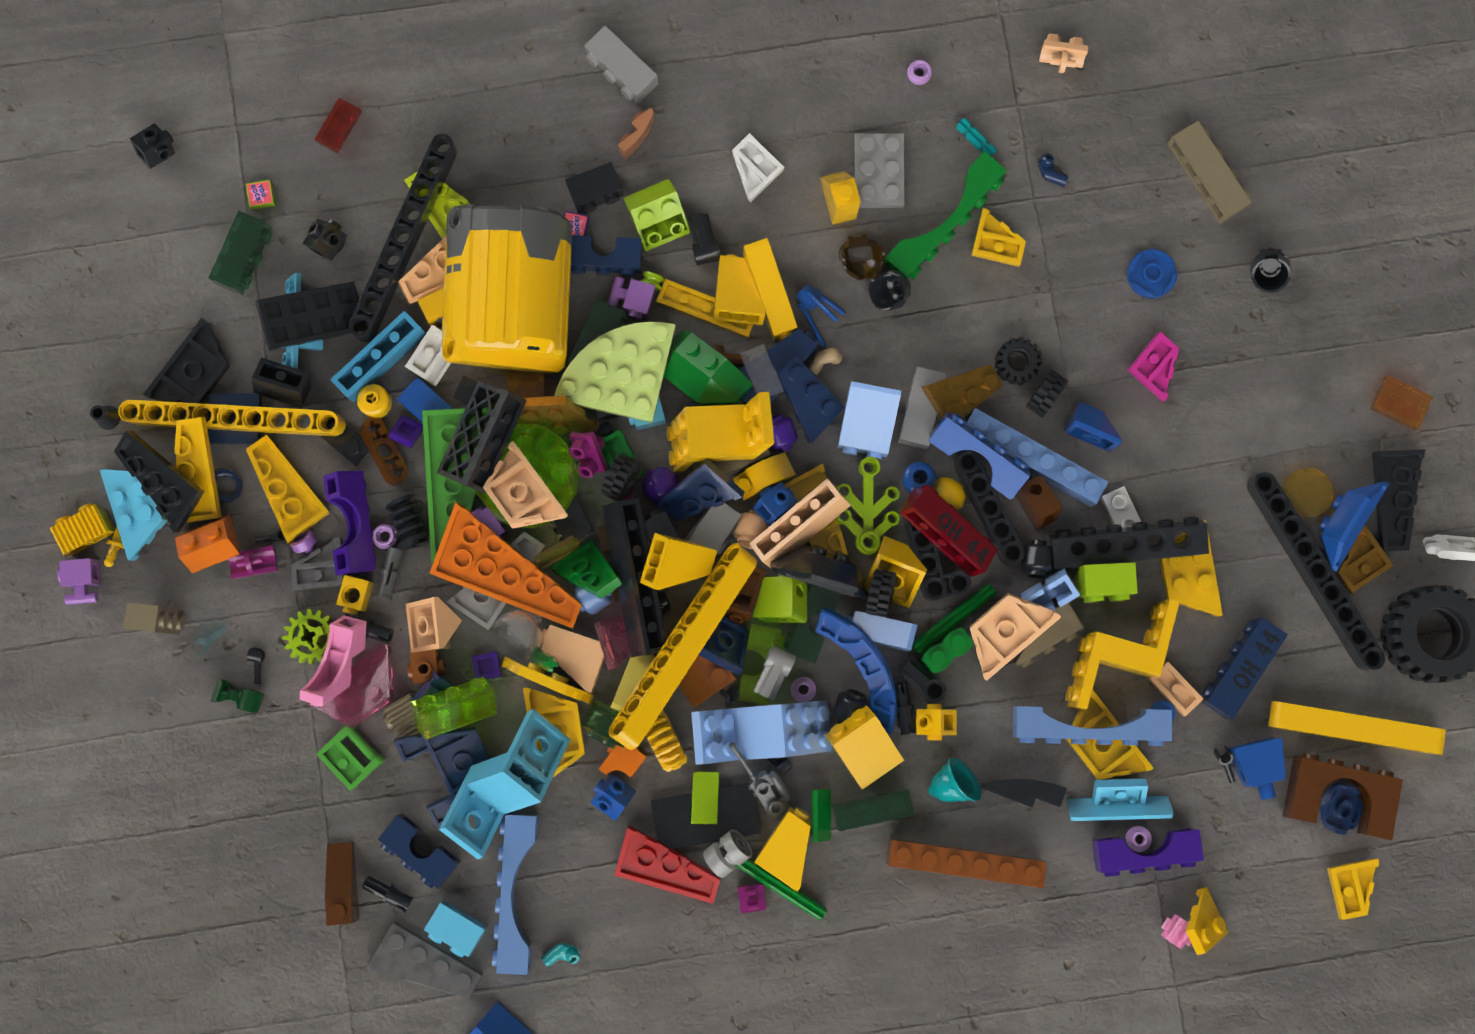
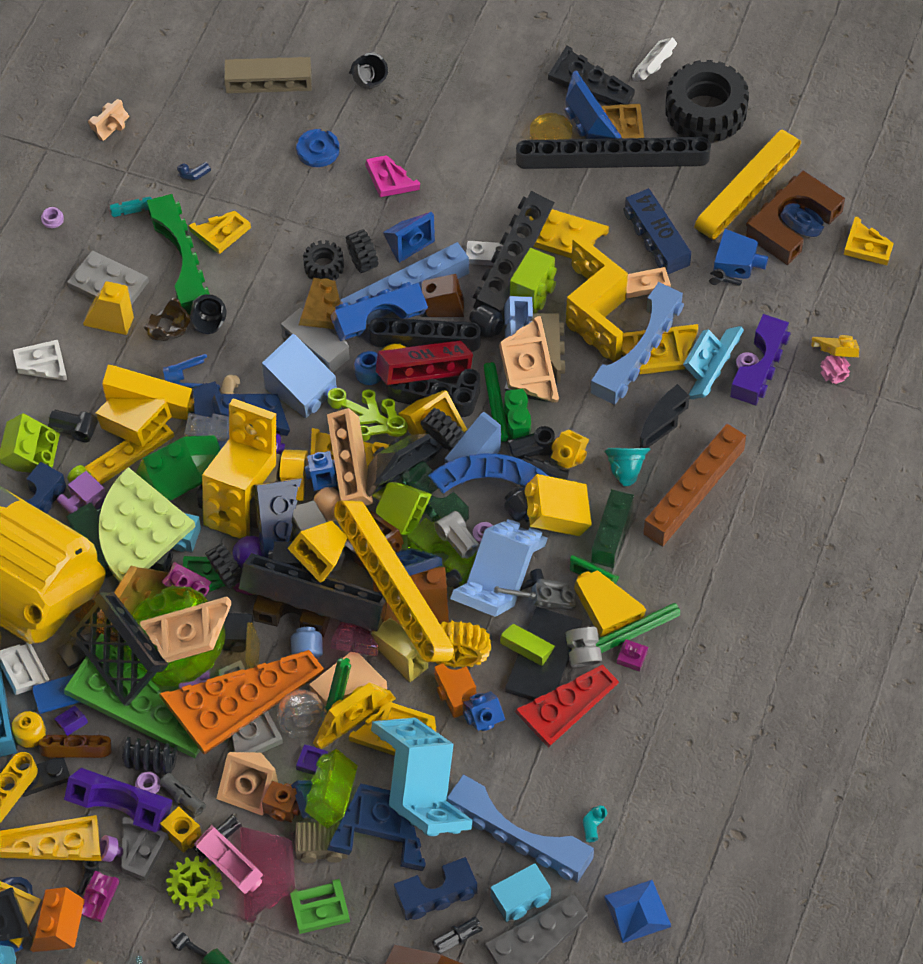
camera: 55 degrees left, 25 degrees down
green wing [550,539,622,599] -> none
clear green brick [580,699,624,749] -> none
clear orange plate [1370,376,1433,431] -> none

